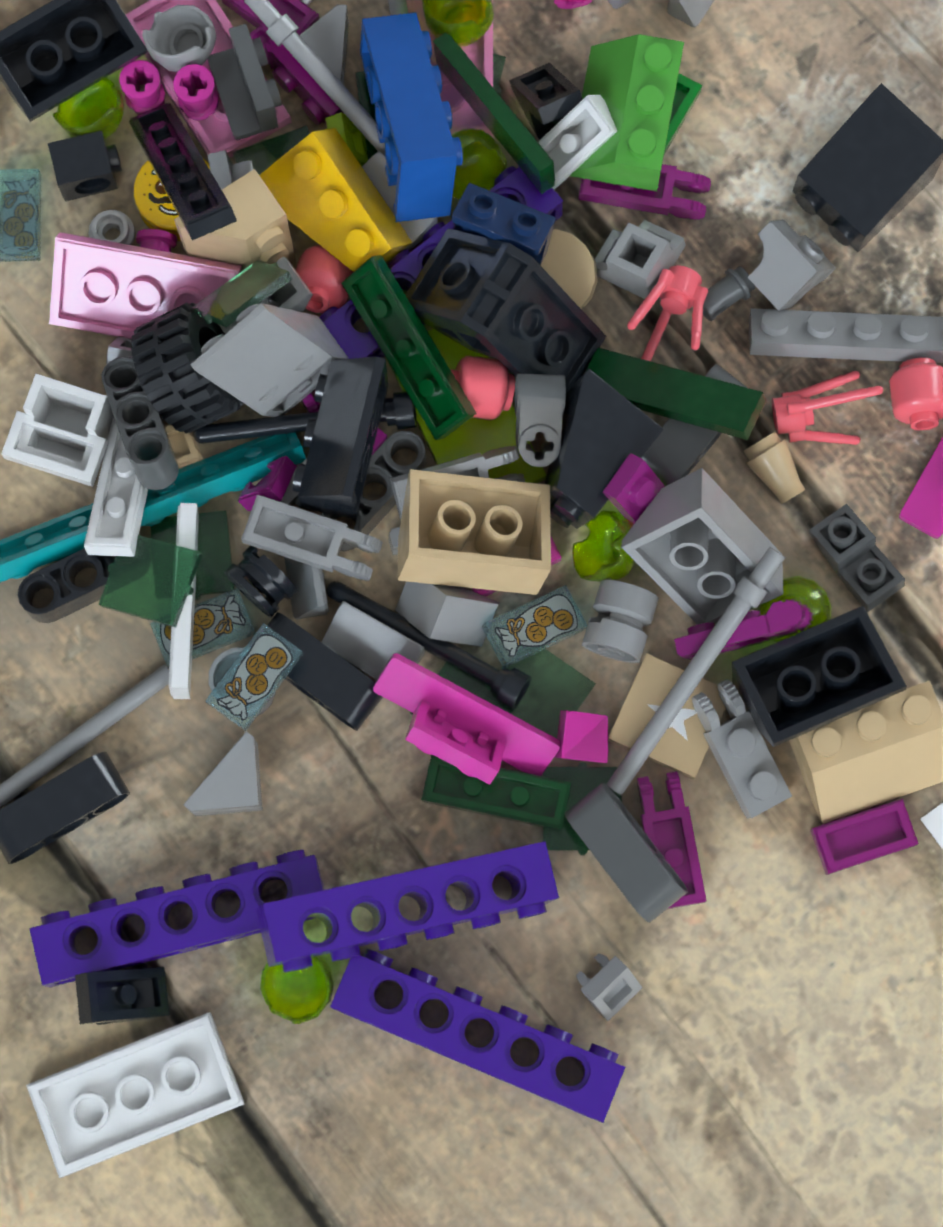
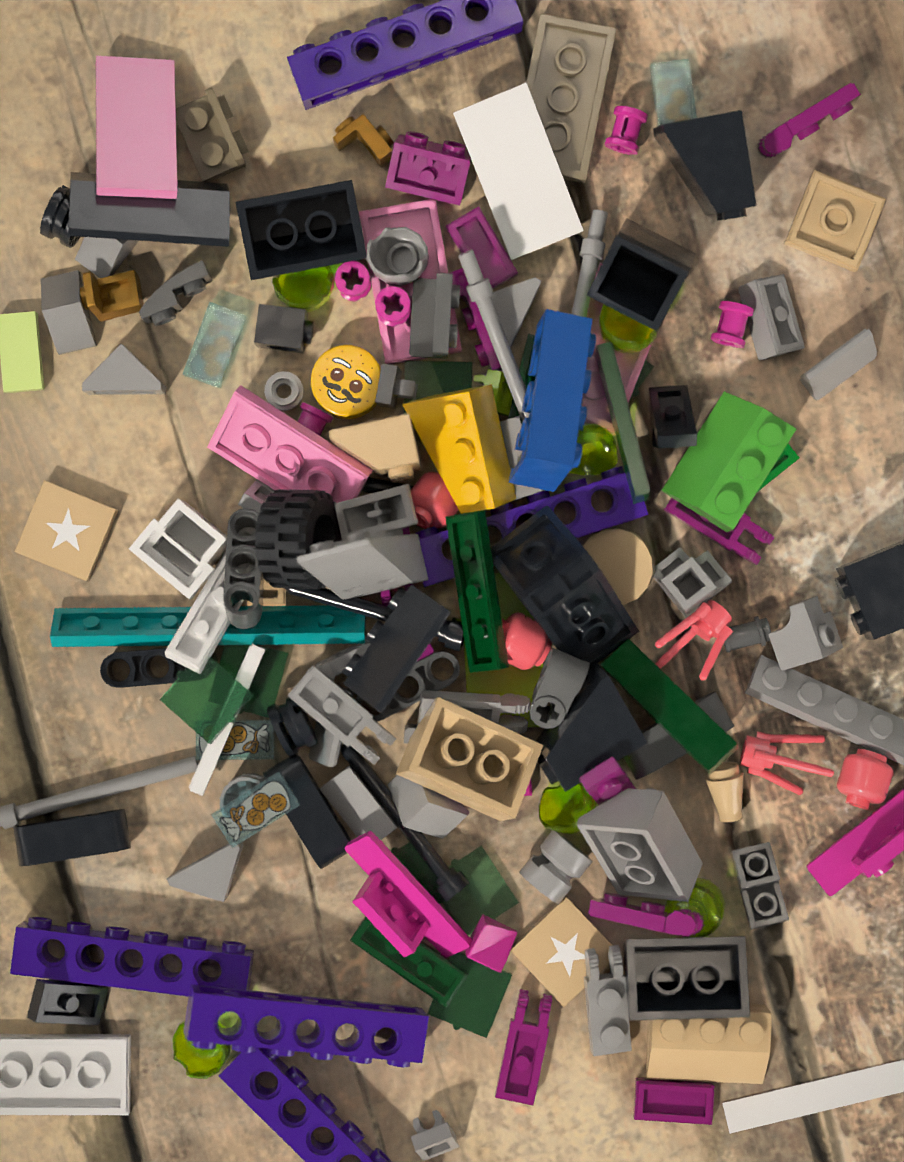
camera: 20 degrees right, 10 degrees up
black tile [129,103,237,241] -> none
piece [193,260,293,327] -> none
magenta tile [238,456,297,511] -> none
dark blue bracket [452,183,556,265] -> none
tile [482,585,588,668] -> none
white slope [538,95,617,190] -> none
dark grey beam [565,782,688,923] -> none
light grey bar [607,547,786,795] -> none

